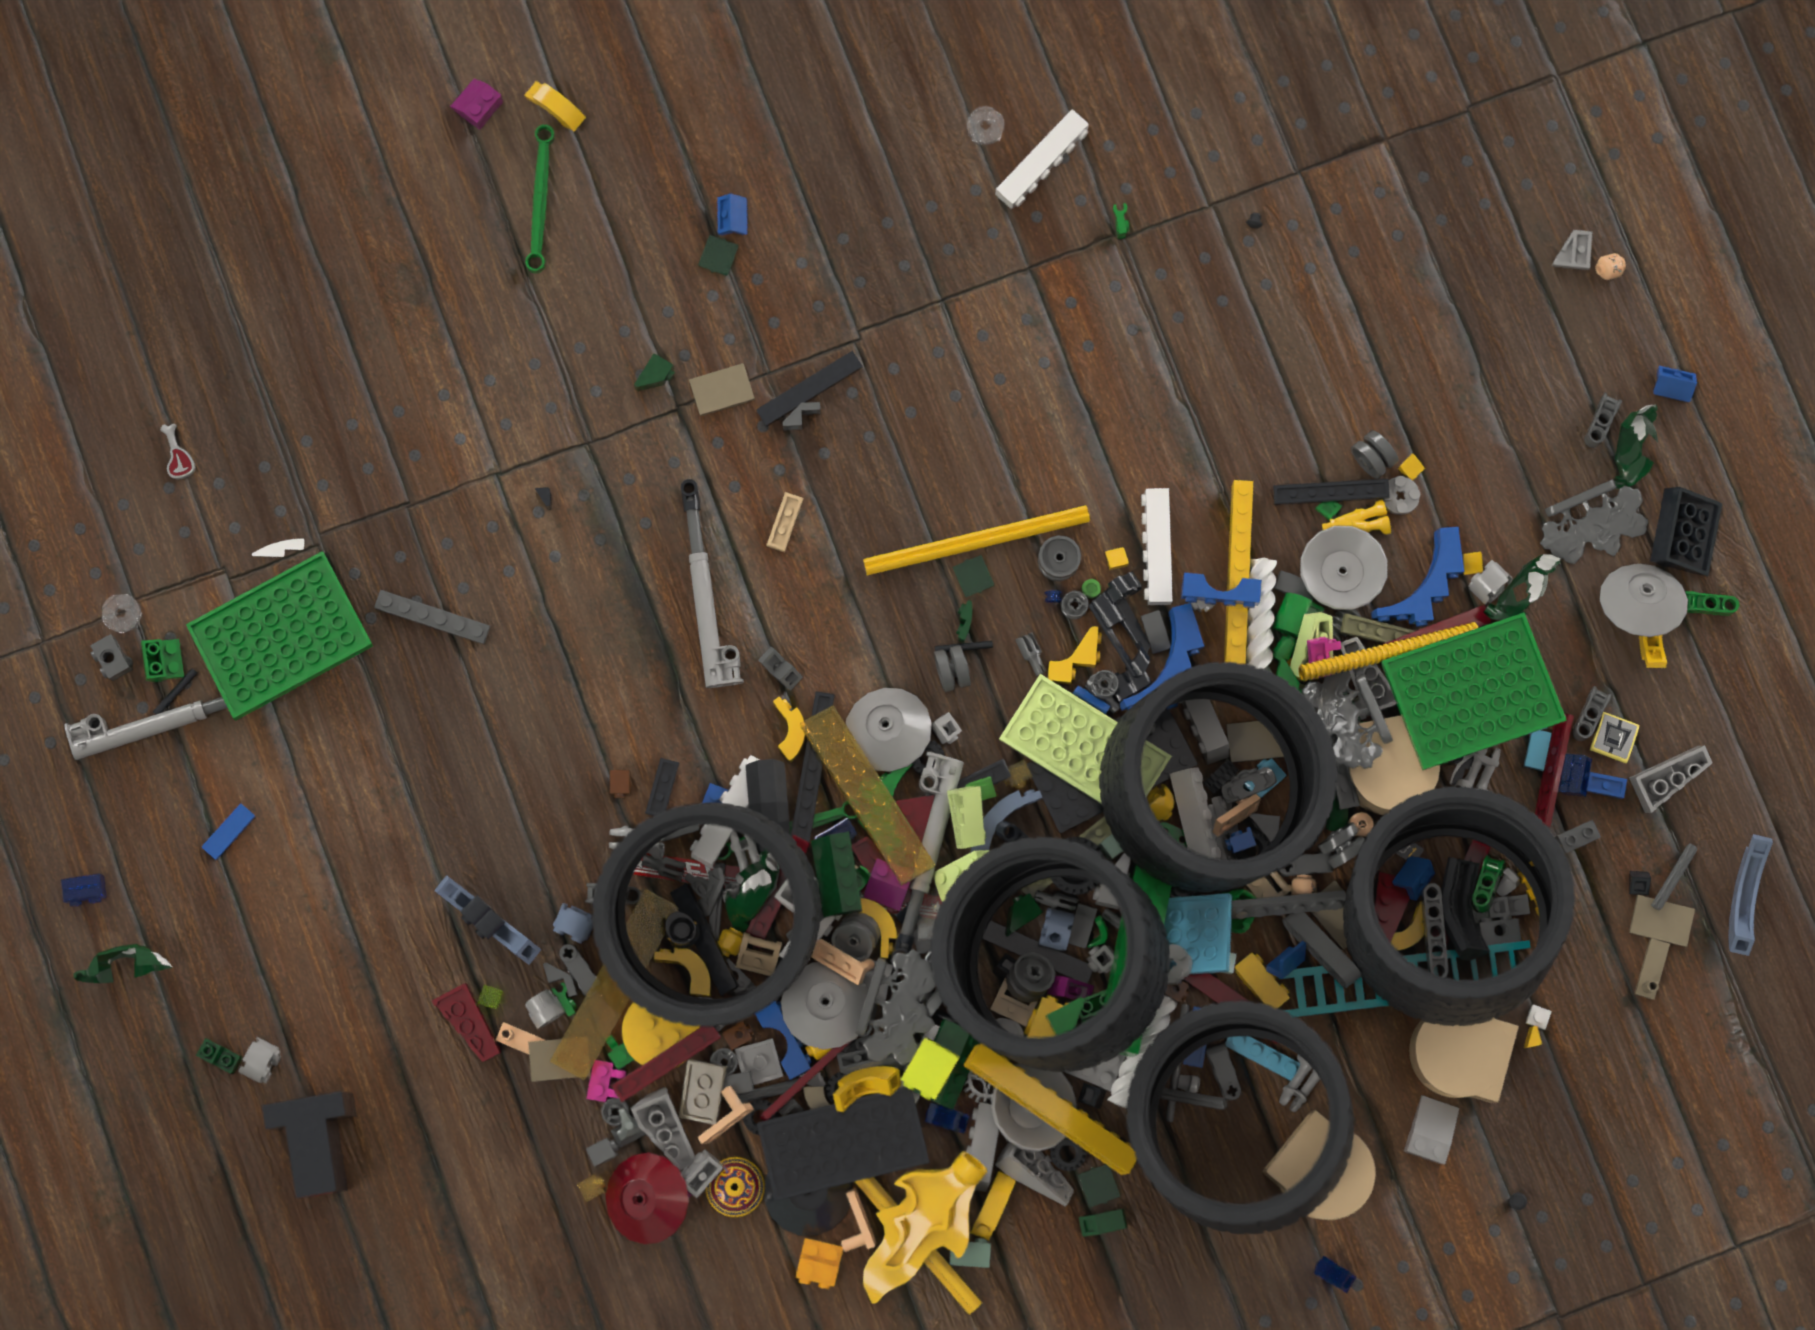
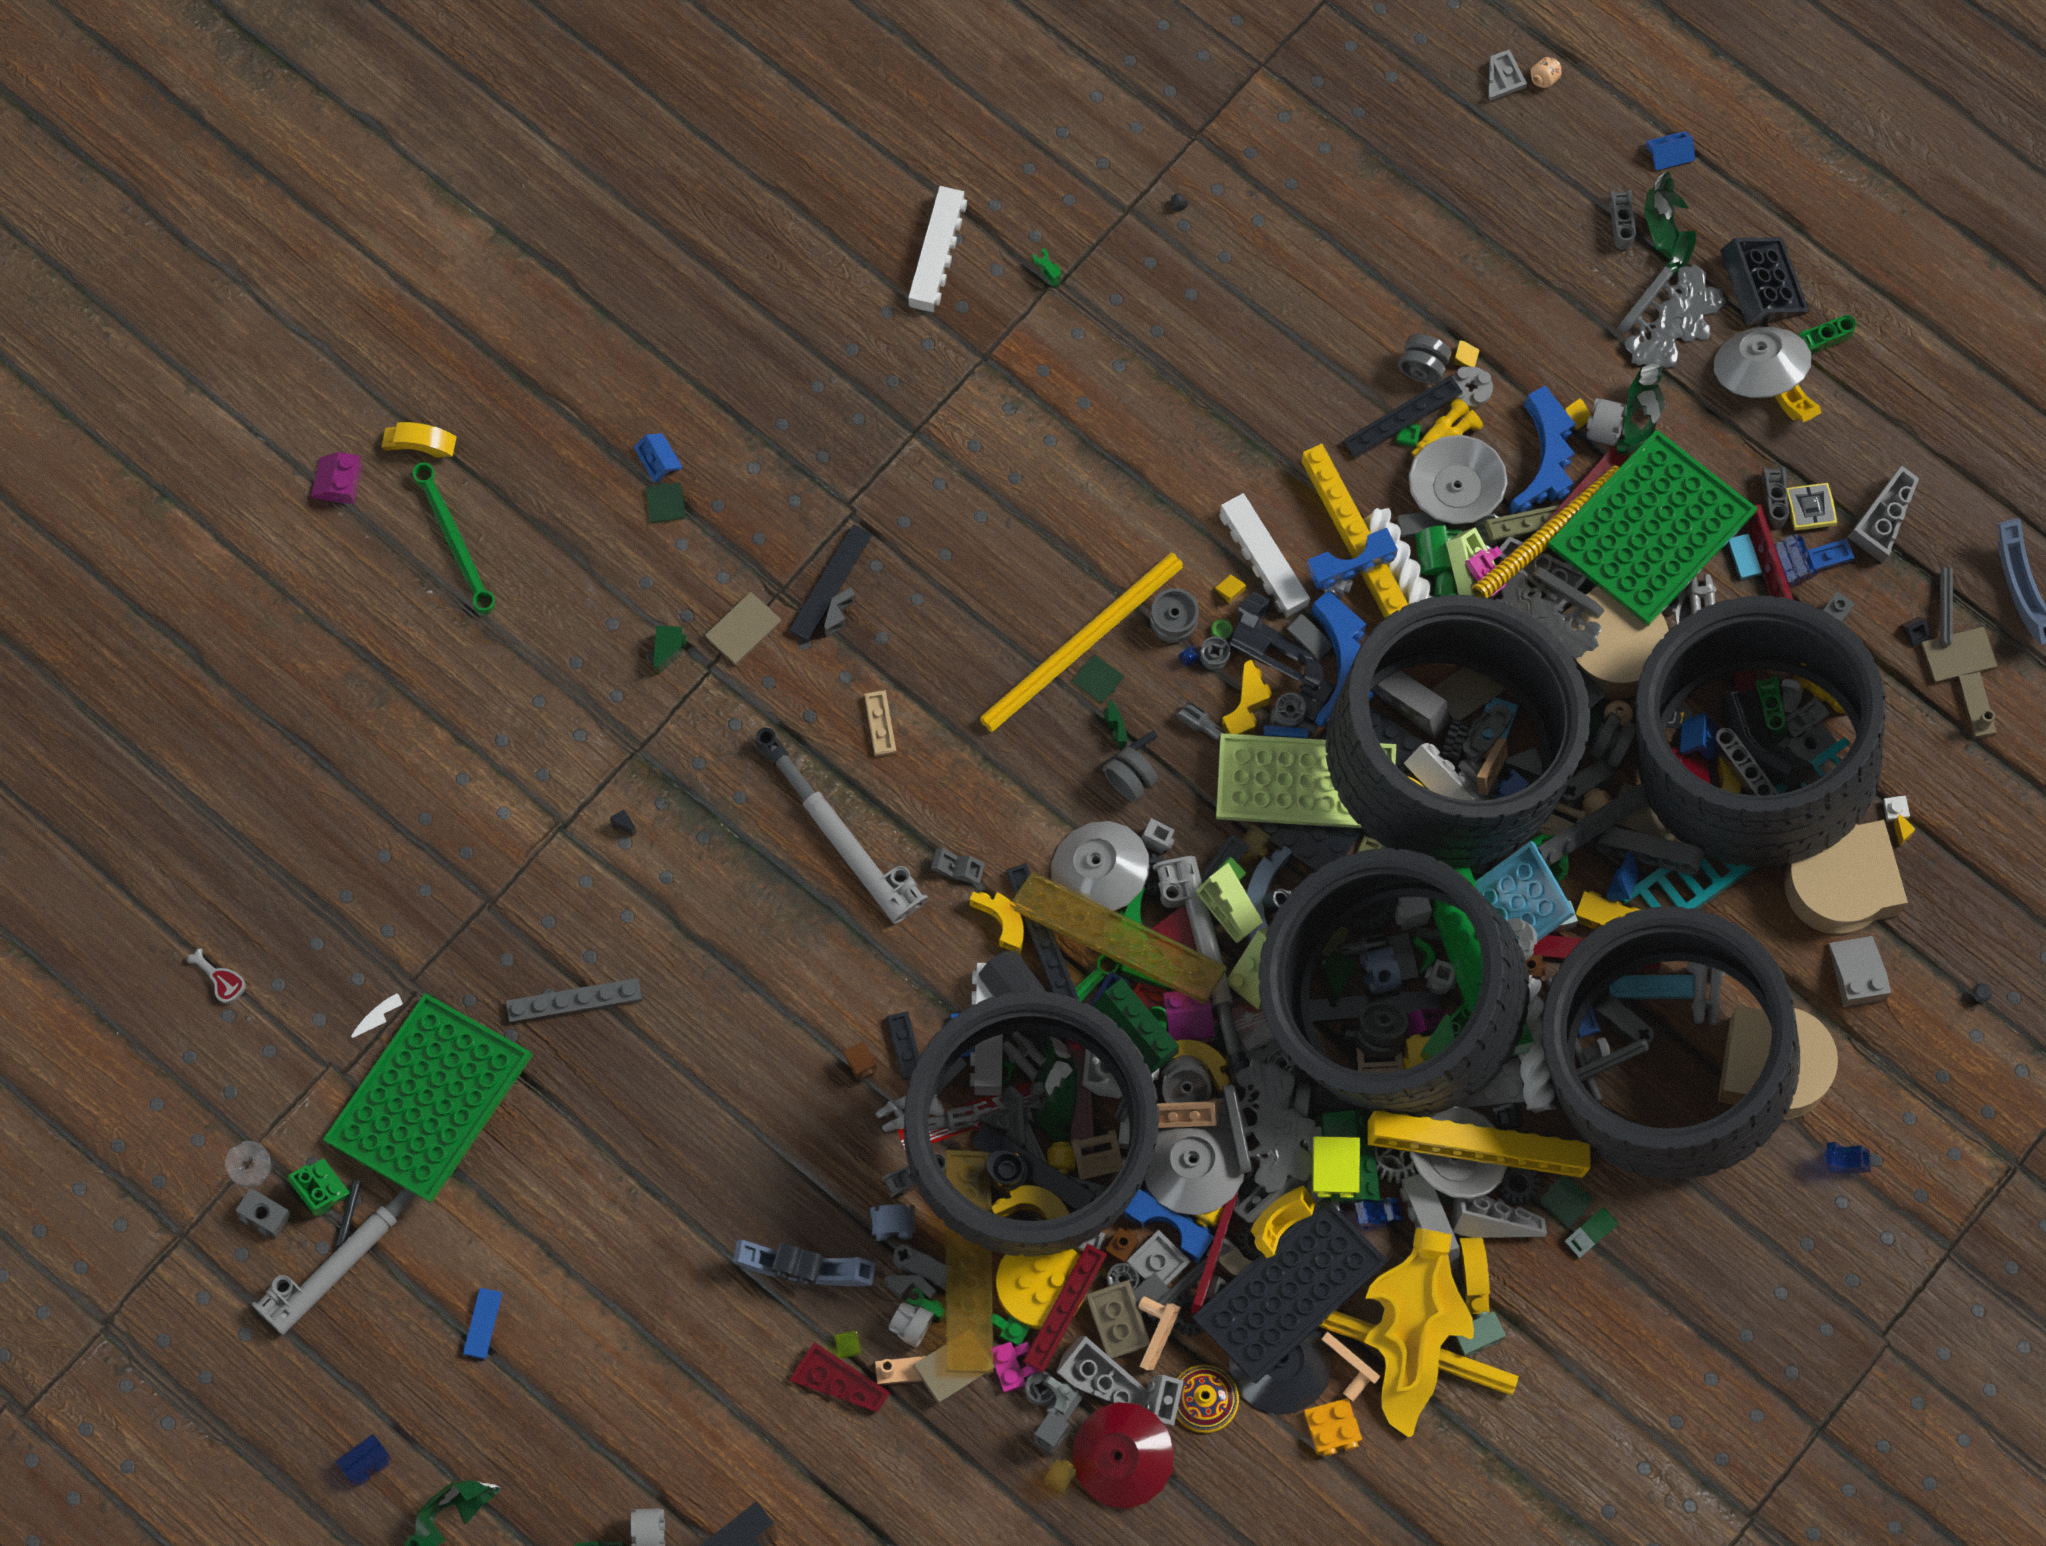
camera: 25 degrees left, 10 degrees down
clear plate [967,106,1004,145] -> none

